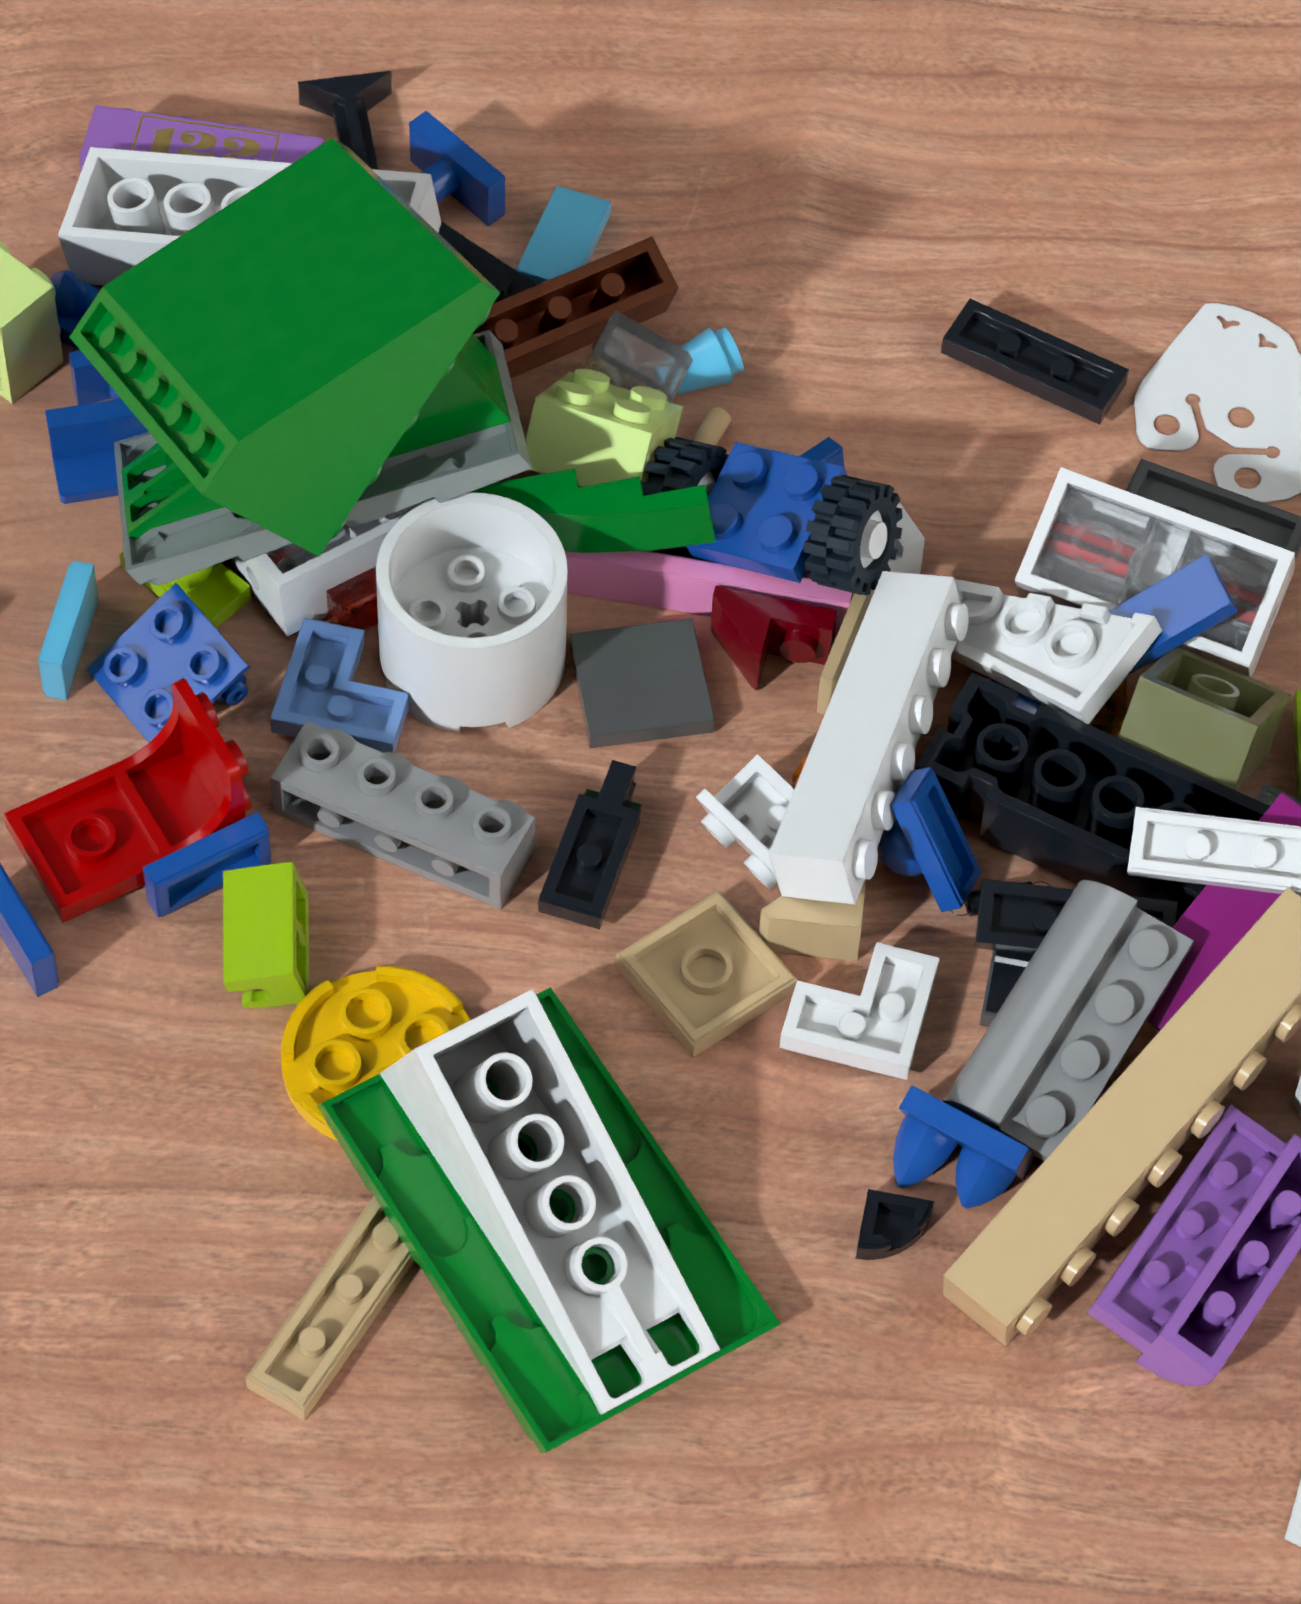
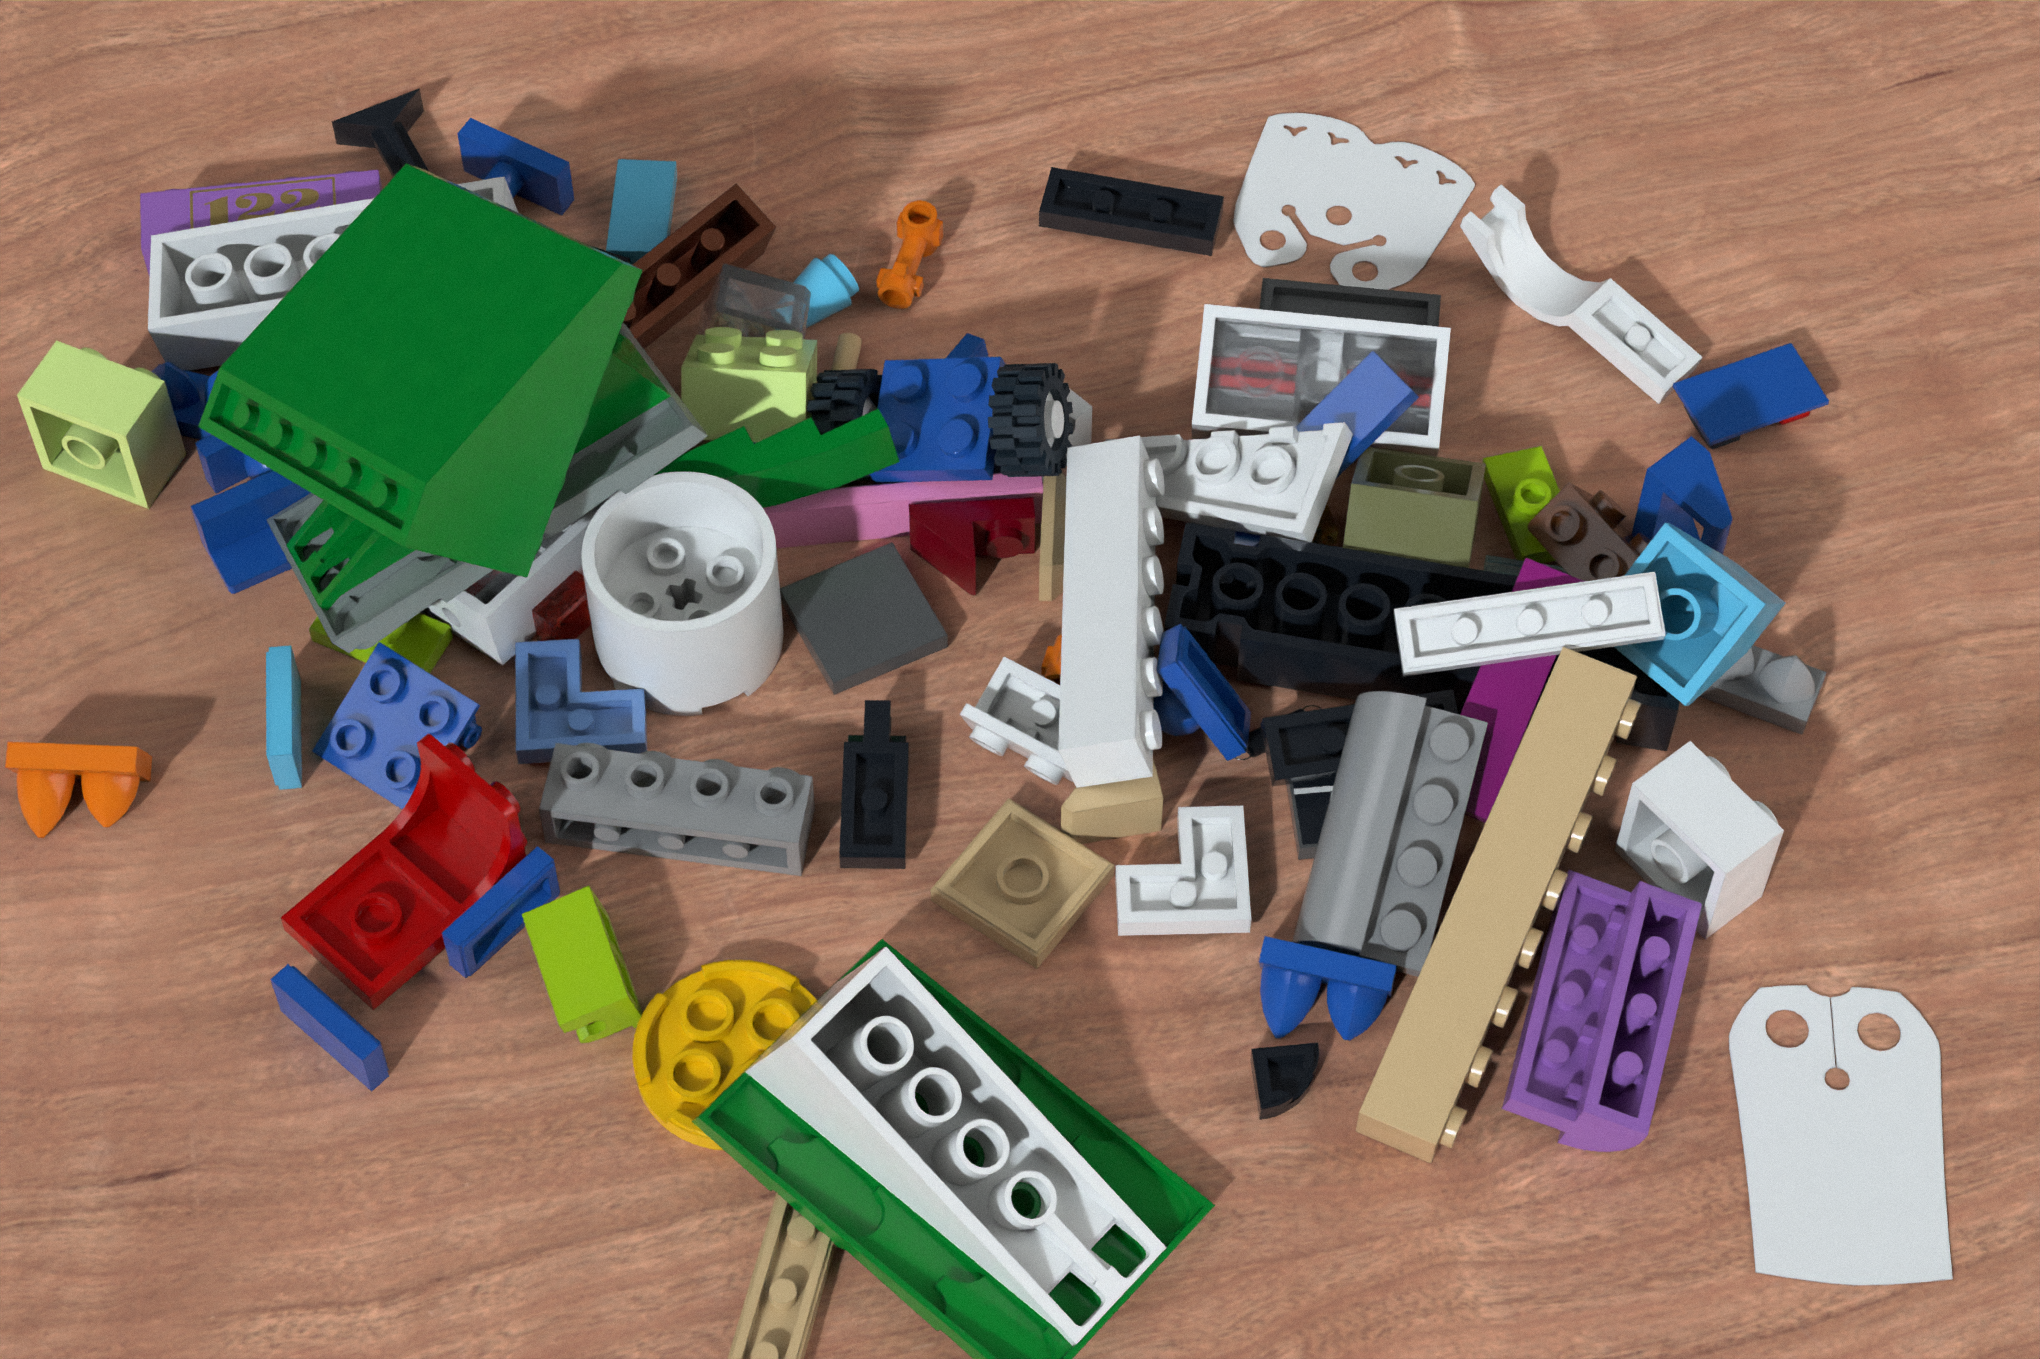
camera: 15 degrees left, 0 degrees up
none -> orange bar [876,200,943,309]

